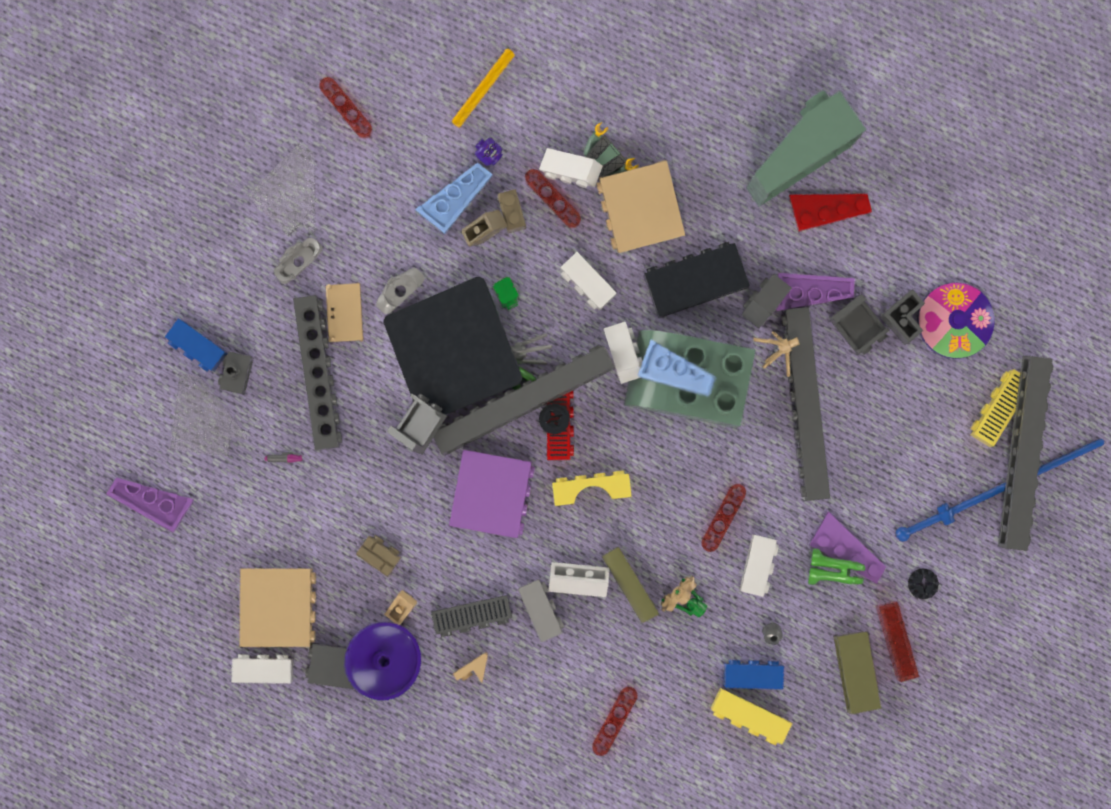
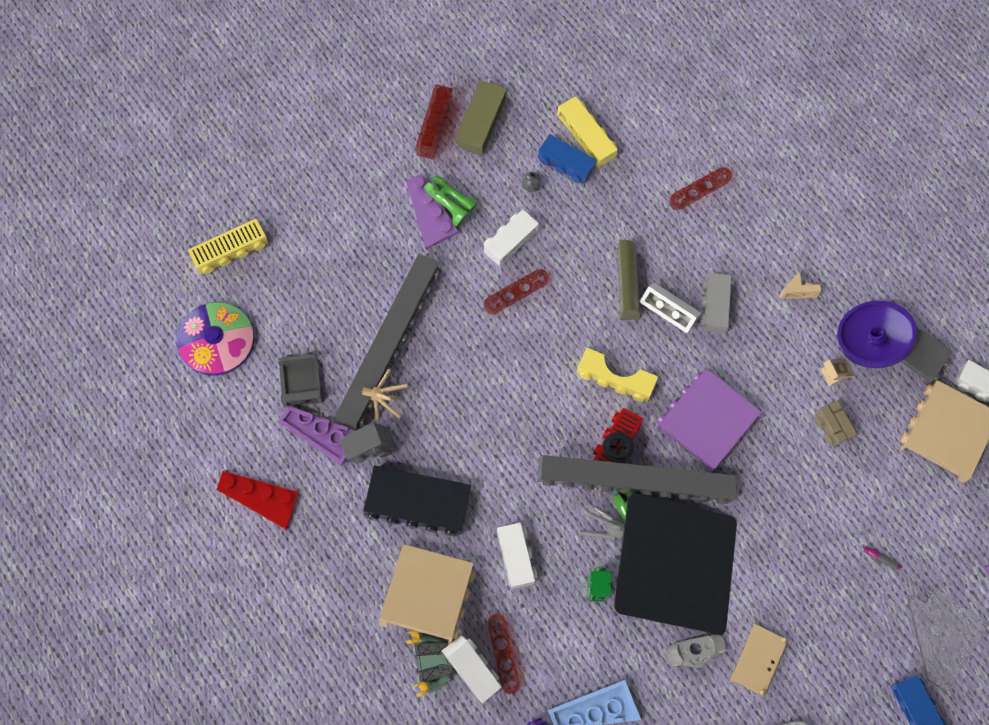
camera: 150 degrees left, 15 degrees down
dark grey brick [218,352,254,395] -> none
dark grey brick [293,295,343,451] -> none
panel [387,394,447,455] -> none
dark grey brick [431,595,512,637] -> none
dark tan brick [461,210,507,247] -> none
dark tan brick [497,189,526,234] -> none
white brick [604,322,643,384] -> none
sand green brick [624,330,756,428] -> none
light blue wing [638,340,715,396] -> none
plant [661,576,707,618] -> none
sand green slope [746,90,866,207] -> none
dark grey brick [880,289,925,345] -> none
blue bar [895,439,1105,542] -> none
black gear [908,568,939,599] -> none
dark grey brick [998,355,1053,551] -> none

